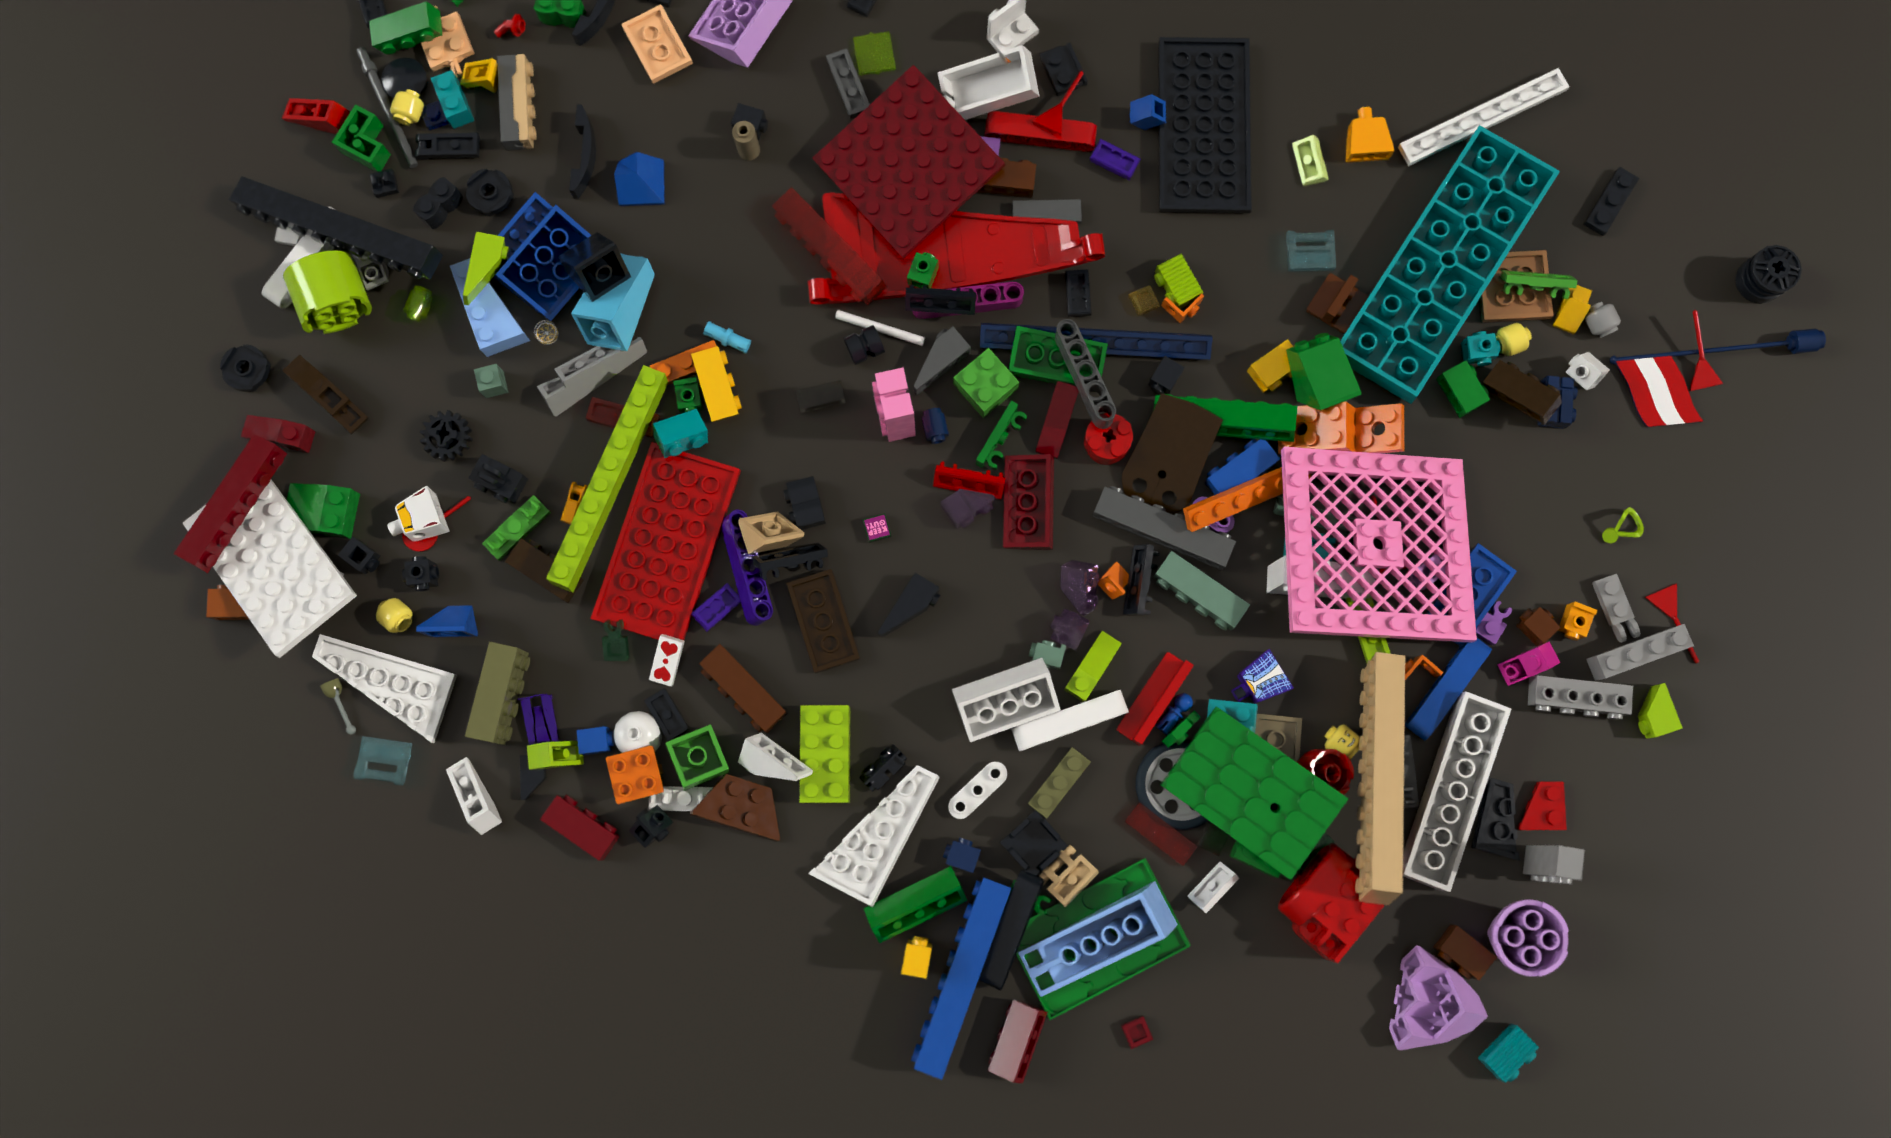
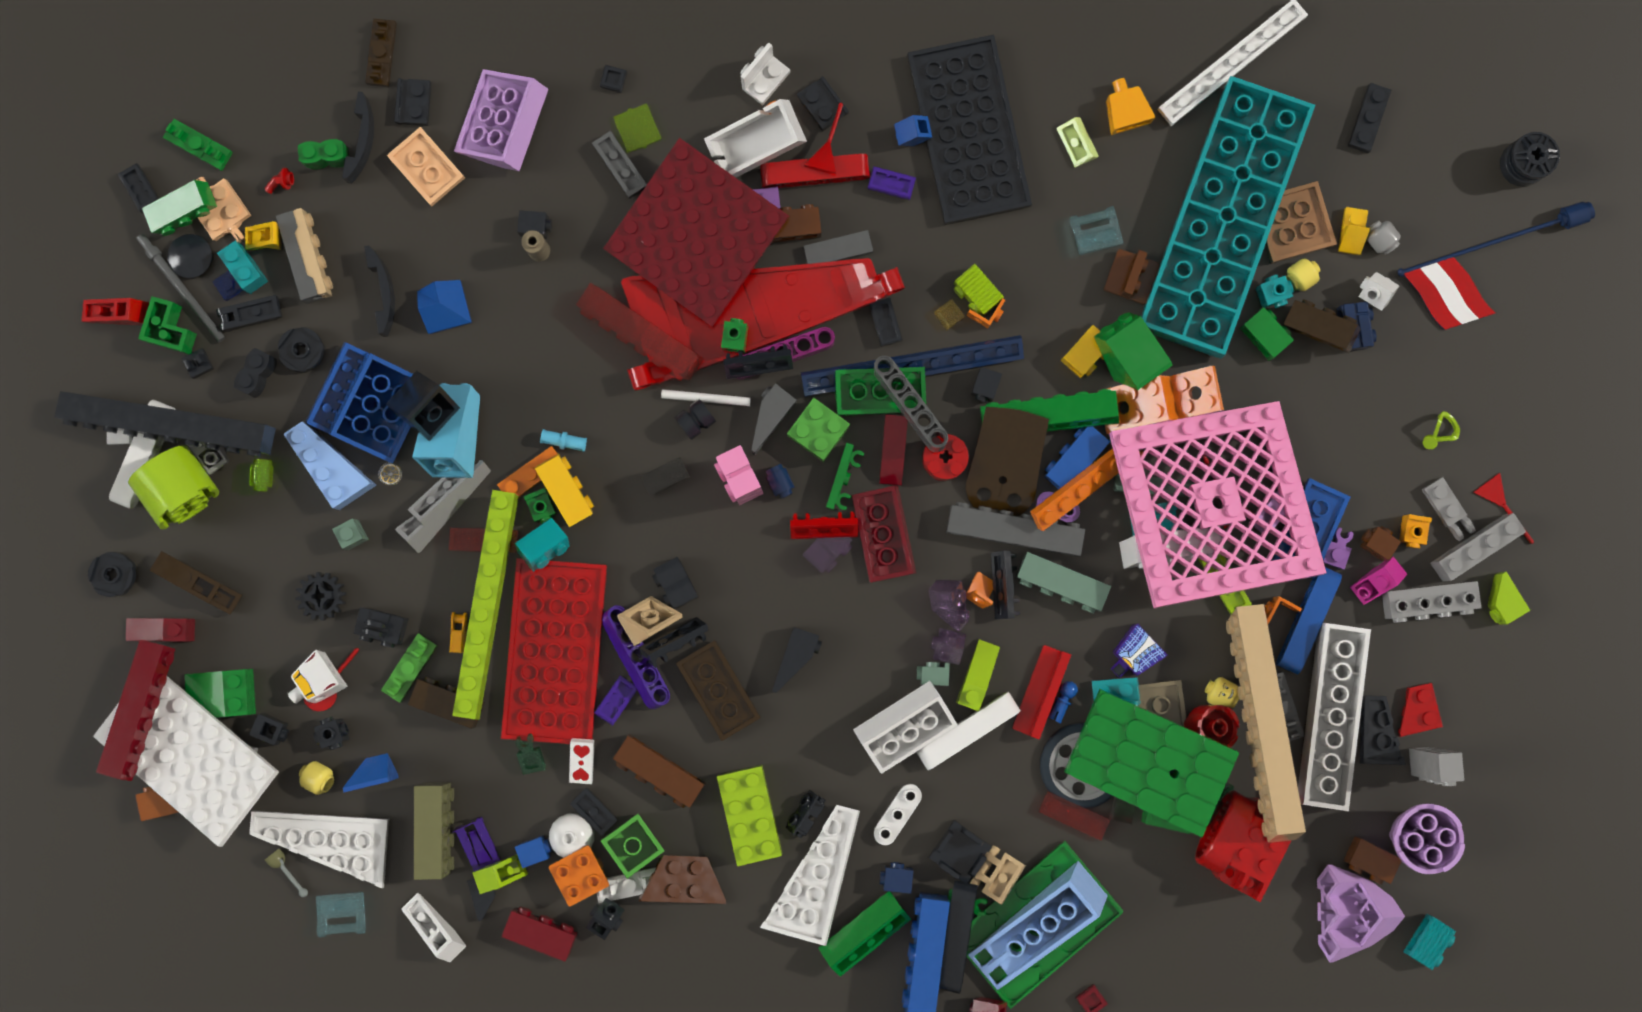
camera: 15 degrees left, 5 degrees up
light yellow head [390,89,424,126] -> none
lime slope [463,232,509,305] -> none
white slope [738,733,813,781] -> none
tile [863,513,892,543] -> none
yellow brick [902,936,932,978] -> none
olive plate [1028,747,1091,819] -> none
green plate [1162,710,1201,748] -> none
white plate [1187,861,1239,913] -> none
bright green plate [1500,270,1578,299] -> none
red piece [1689,310,1723,391] -> none

